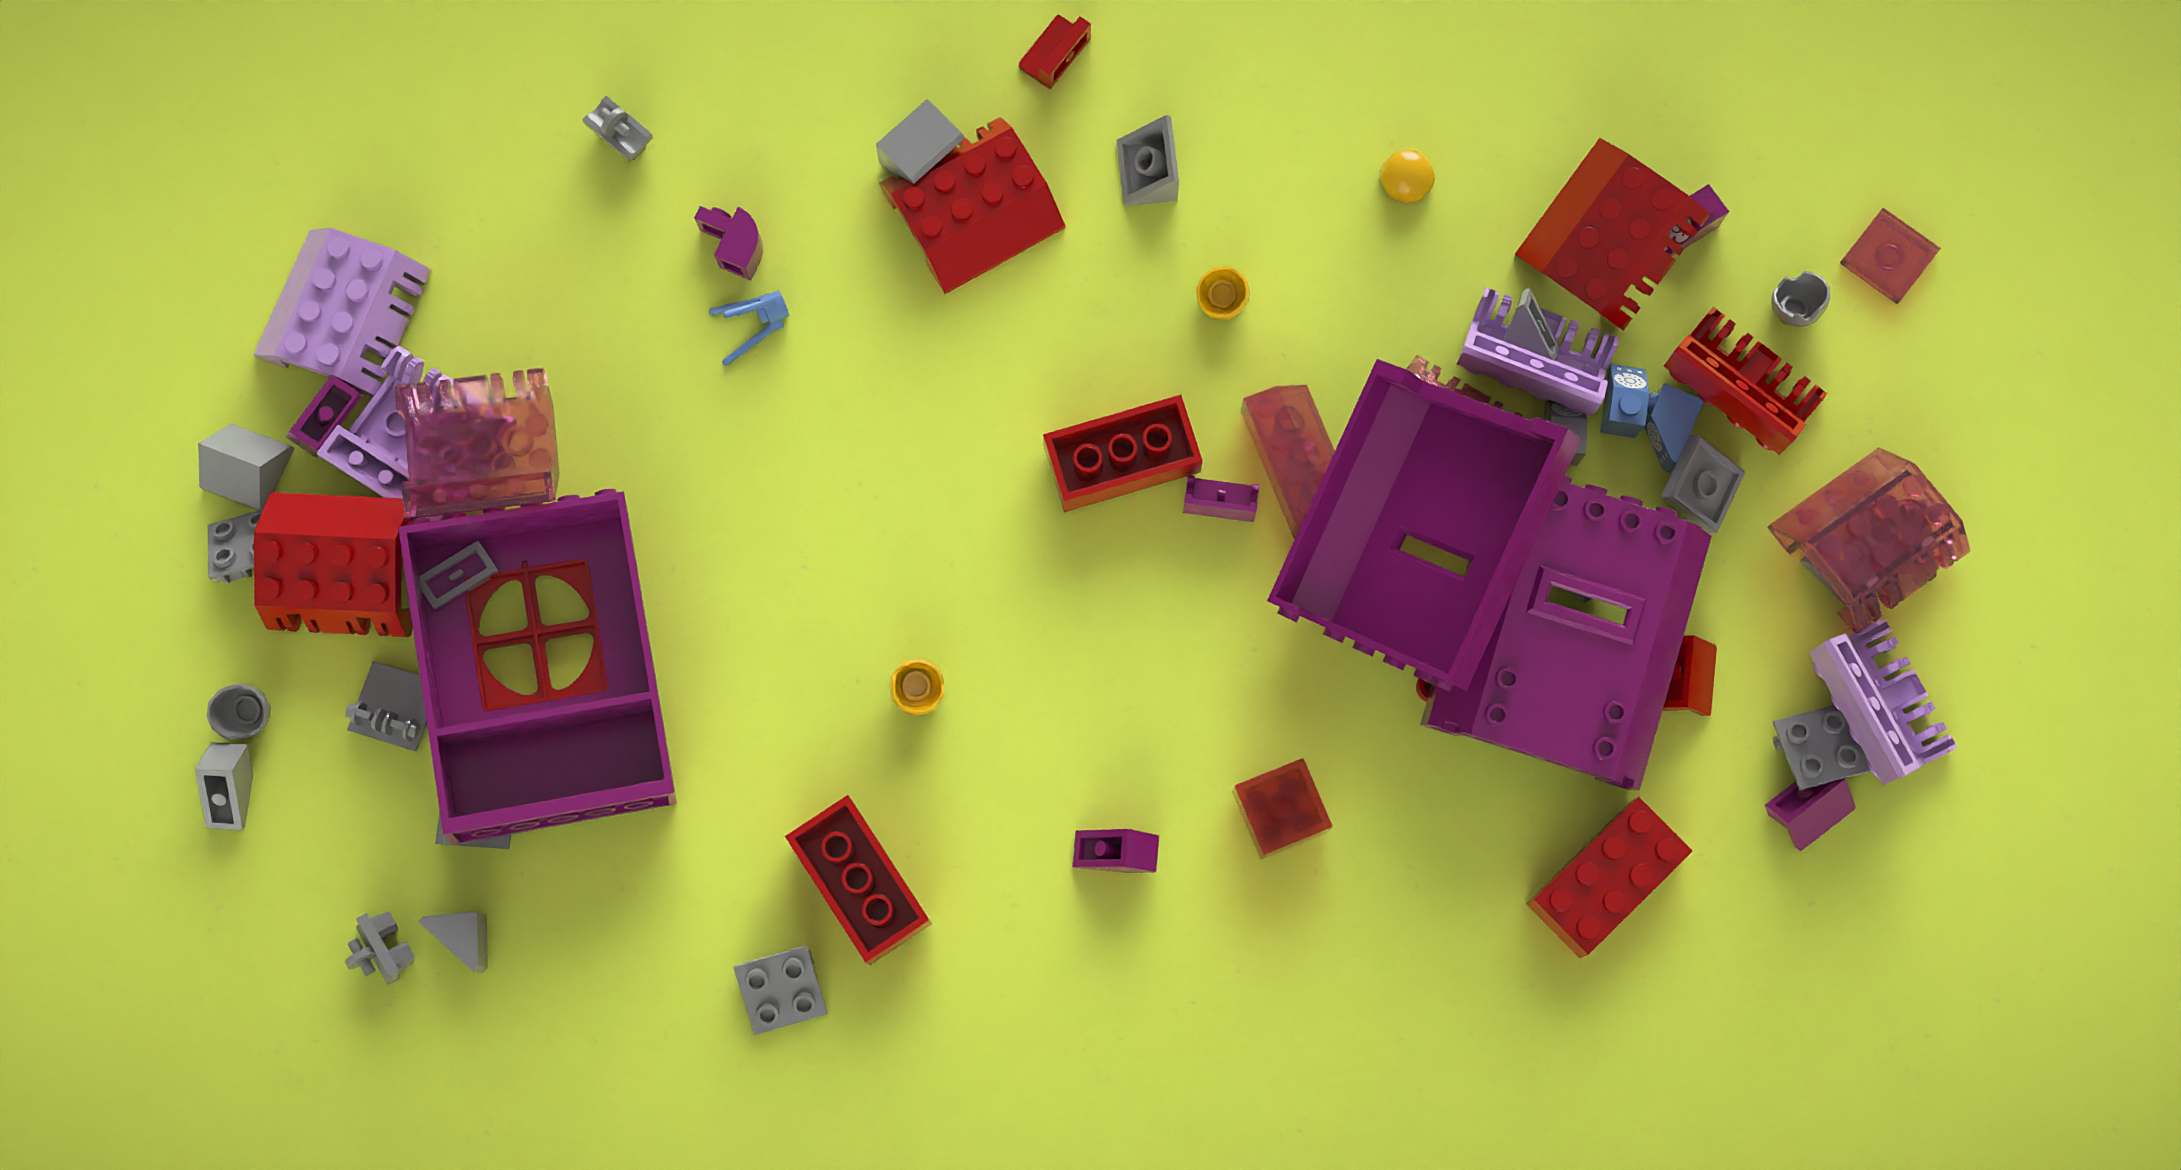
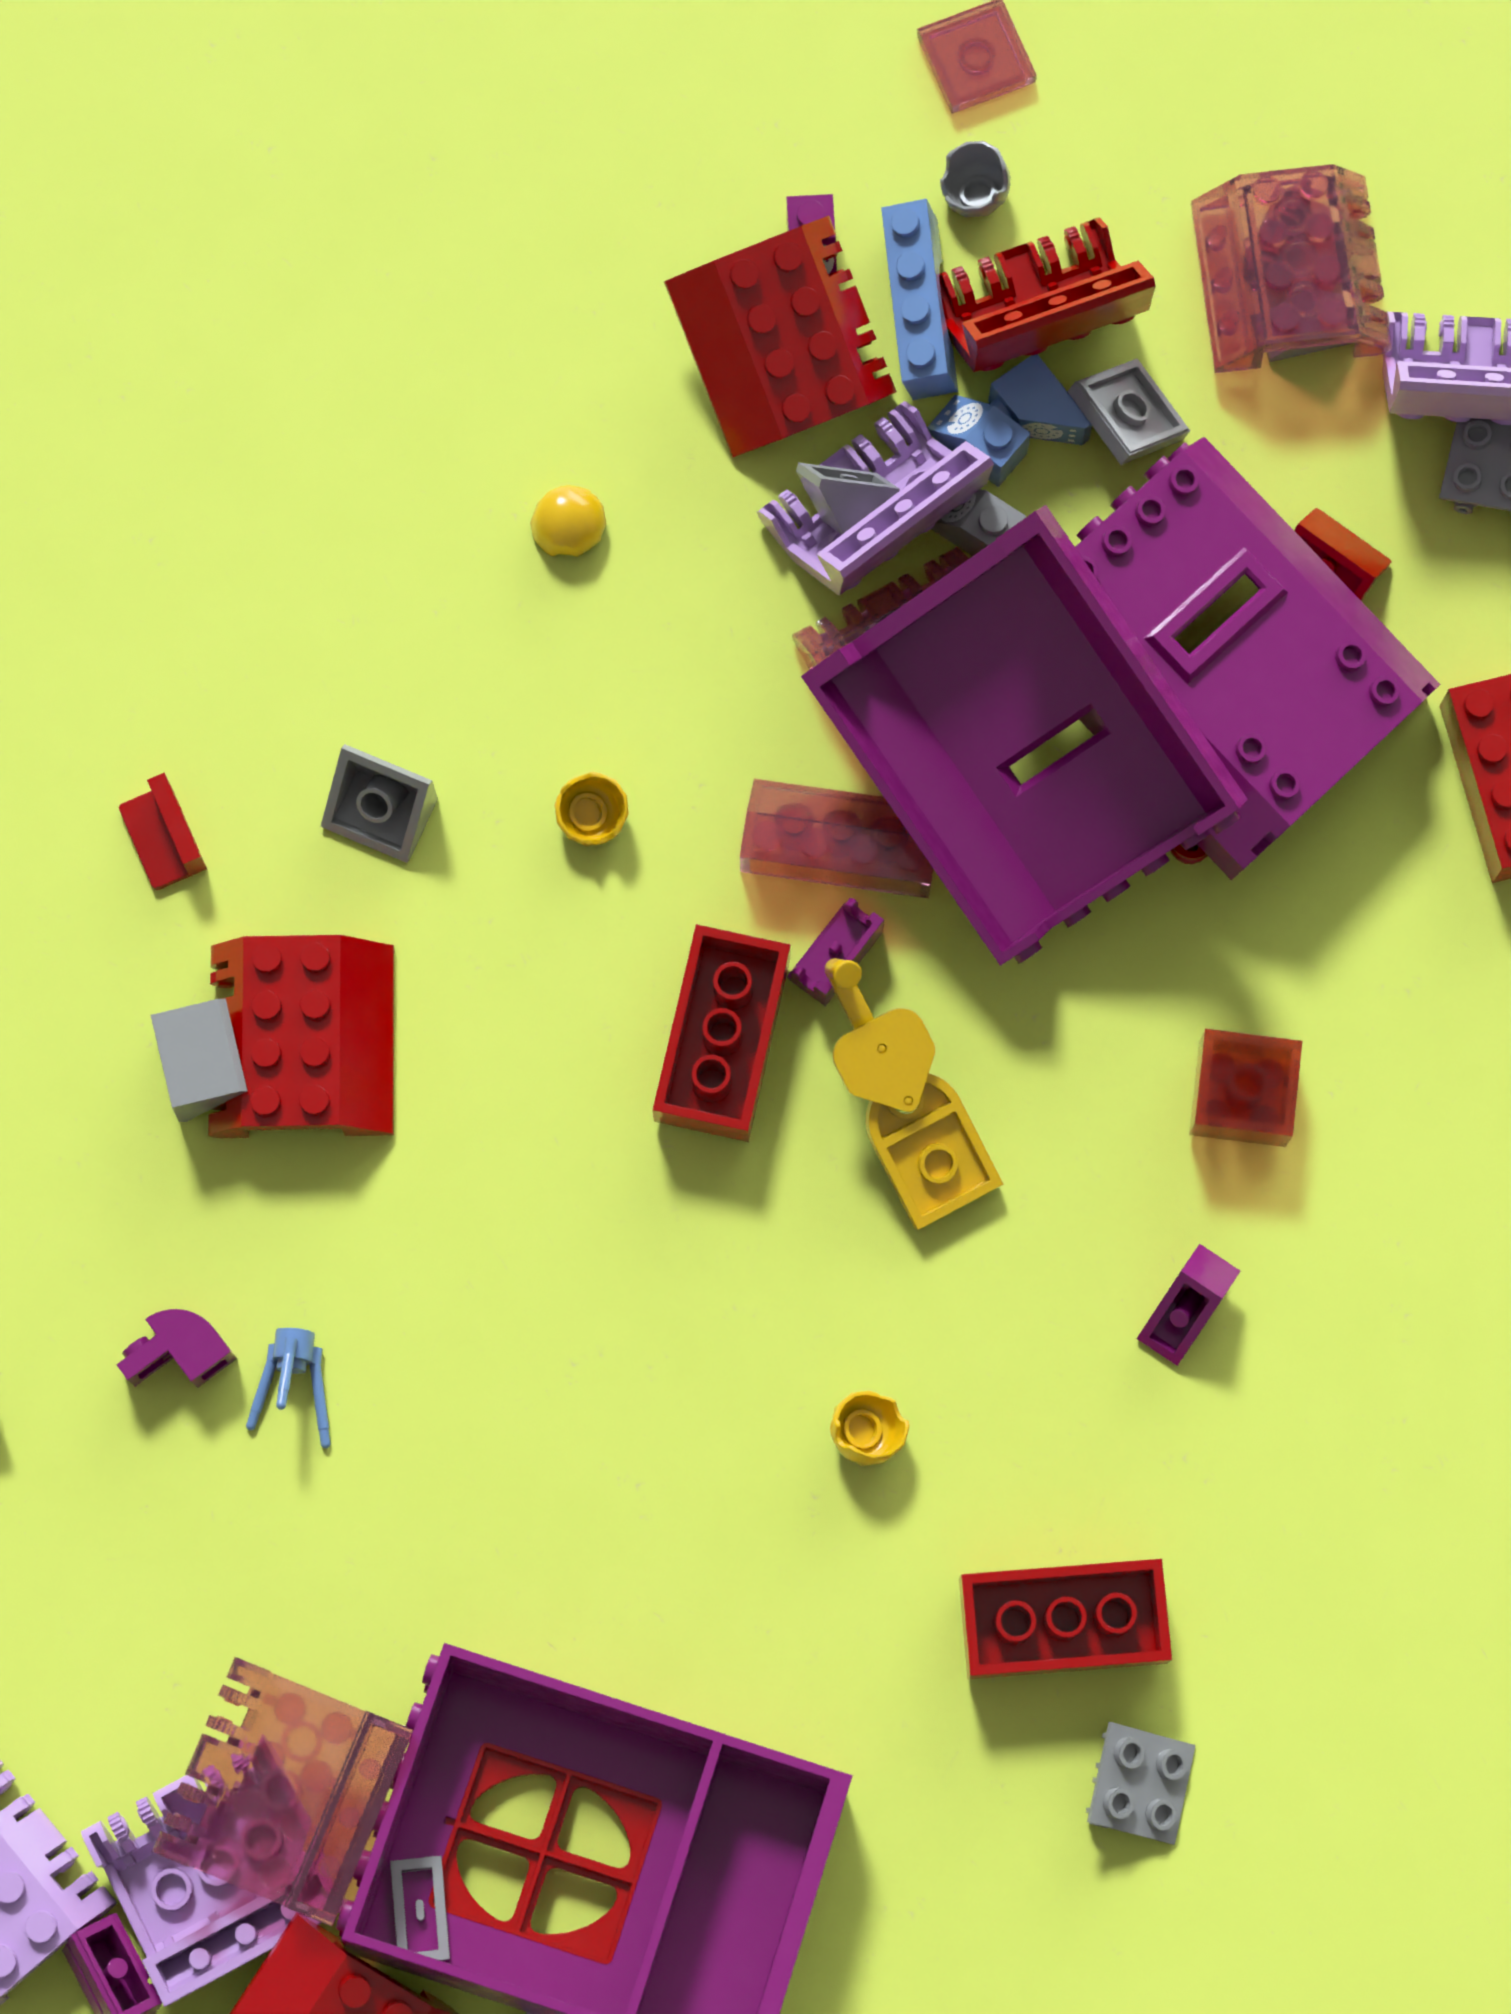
camera: 60 degrees left, 0 degrees up
none -> yellow plate [824,958,1003,1230]
none -> medium blue arch [881,198,958,400]

